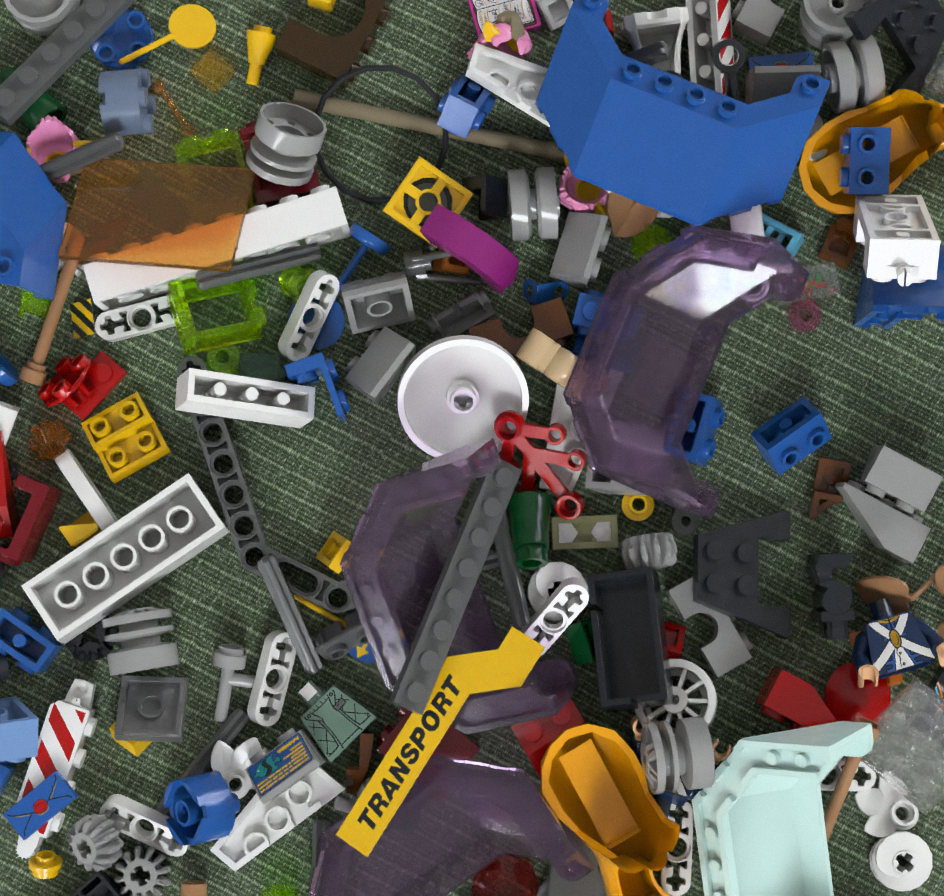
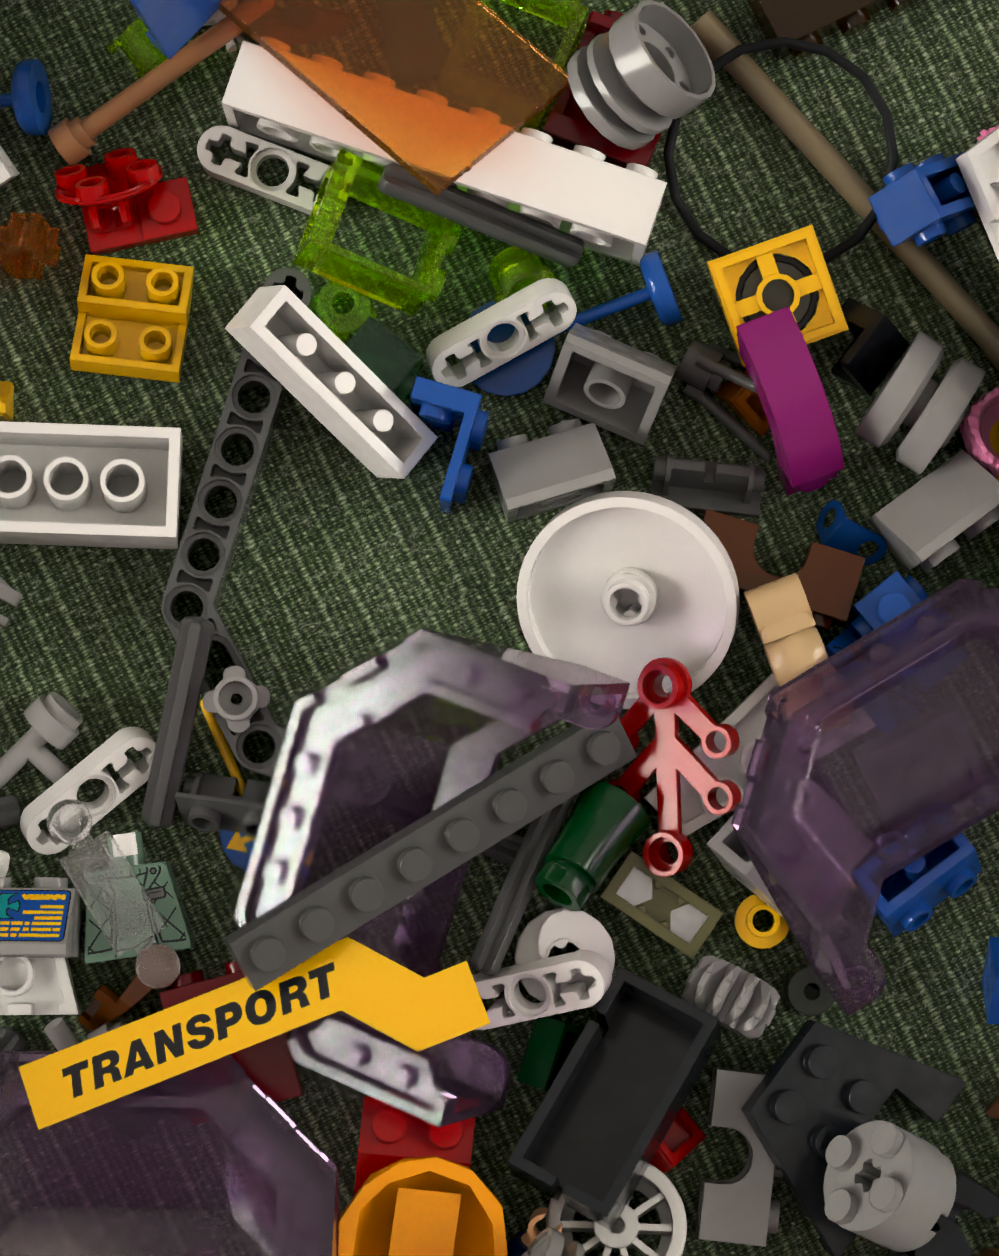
camera: 30 degrees right, 0 degrees up
white beam [54,449,118,531] -> none
sticker [70,298,95,339] -> none
yellow plate [316,530,358,574] -> none
none -> clear plate [47,799,181,989]
none -> light grey plate [203,666,270,733]
none -> light grey brick [823,1120,956,1252]

